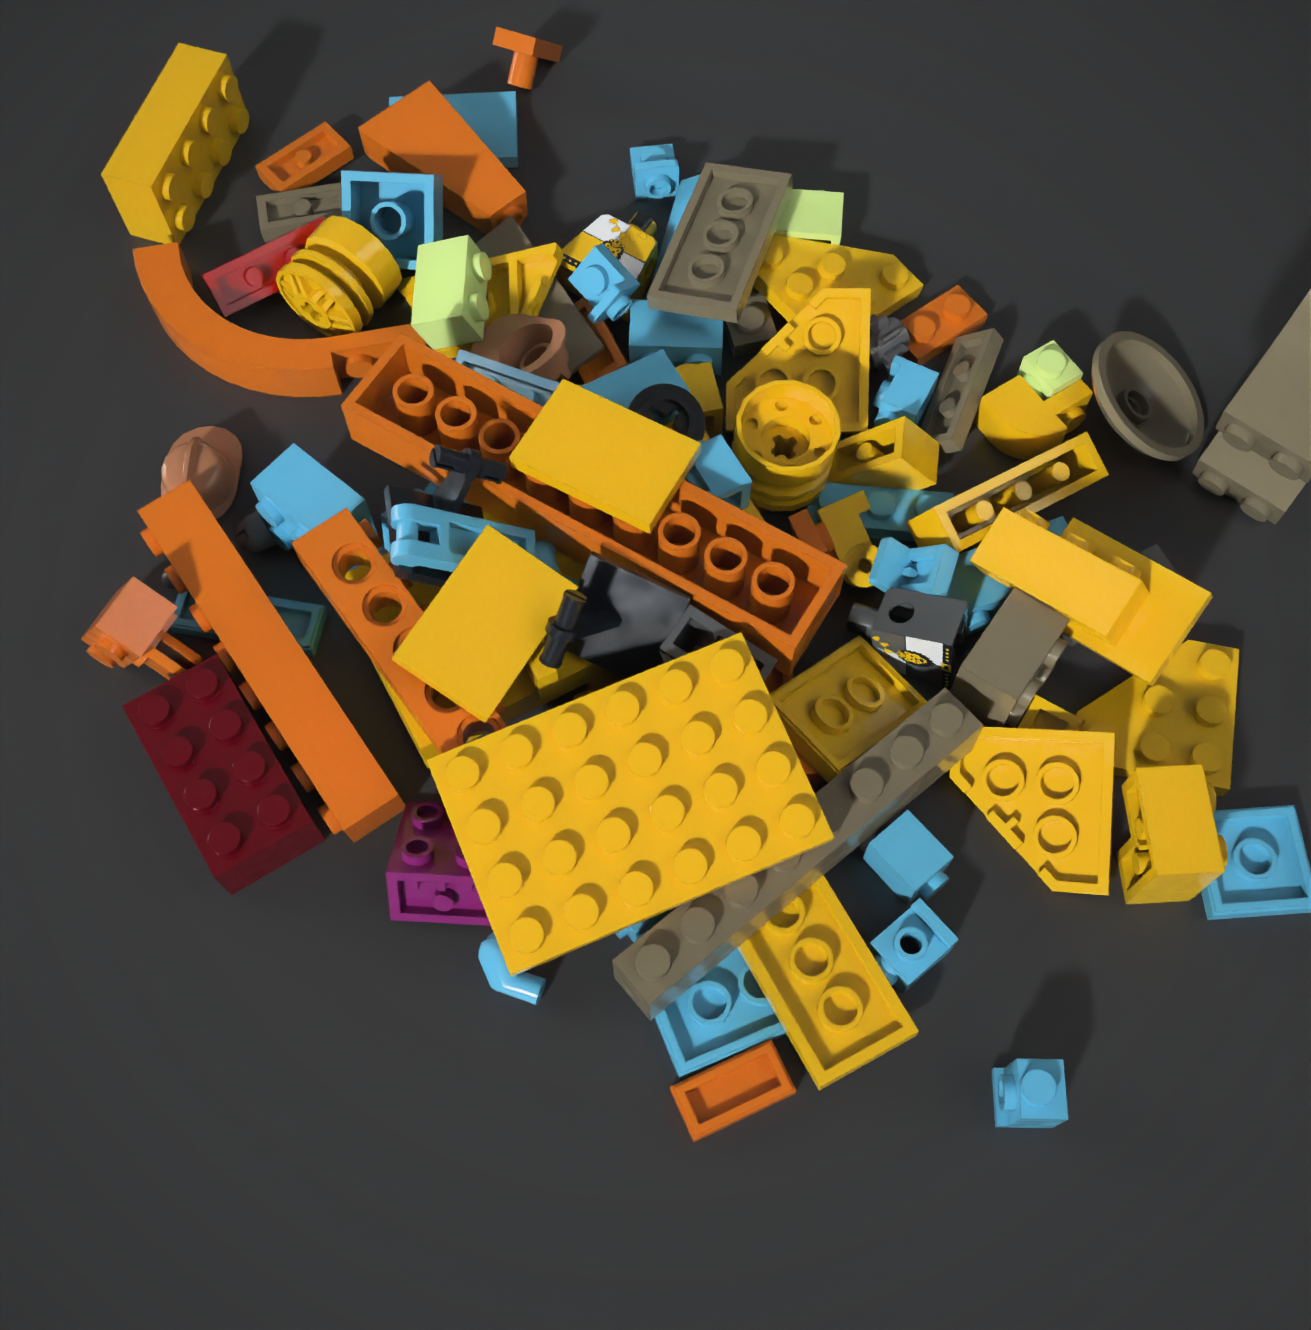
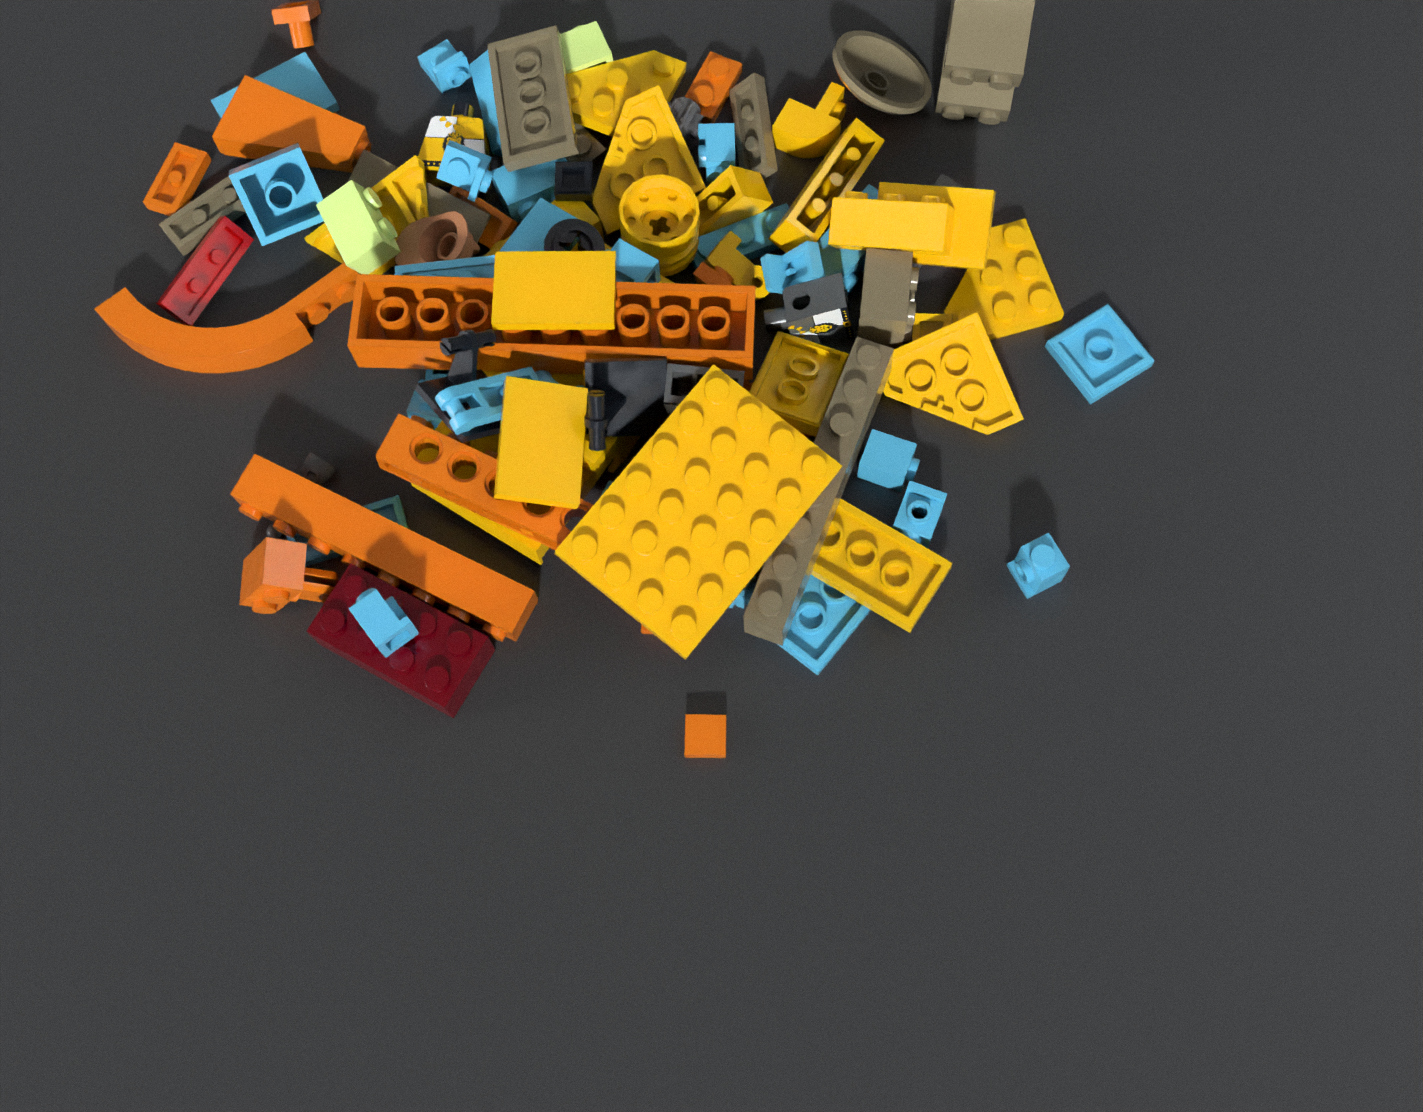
camera: 25 degrees left, 5 degrees up
yellow brick [101,43,249,245] -> none
nougat piece [161,426,243,520] -> none
medium azure brick [250,443,383,571] -> none
yellow wheel [276,215,402,337] -> none
magenta bracket [386,801,491,926] -> none
medium azure arm [478,932,546,1005] -> none
orange tile [670,1039,796,1143] -> none
yellowish green brick [1017,340,1083,401] -> none
yellow brick [1116,764,1228,904] -> none
none -> medium azure brick [349,588,420,658]
none -> black tile [554,161,594,201]
none -> orange tile [684,714,727,758]

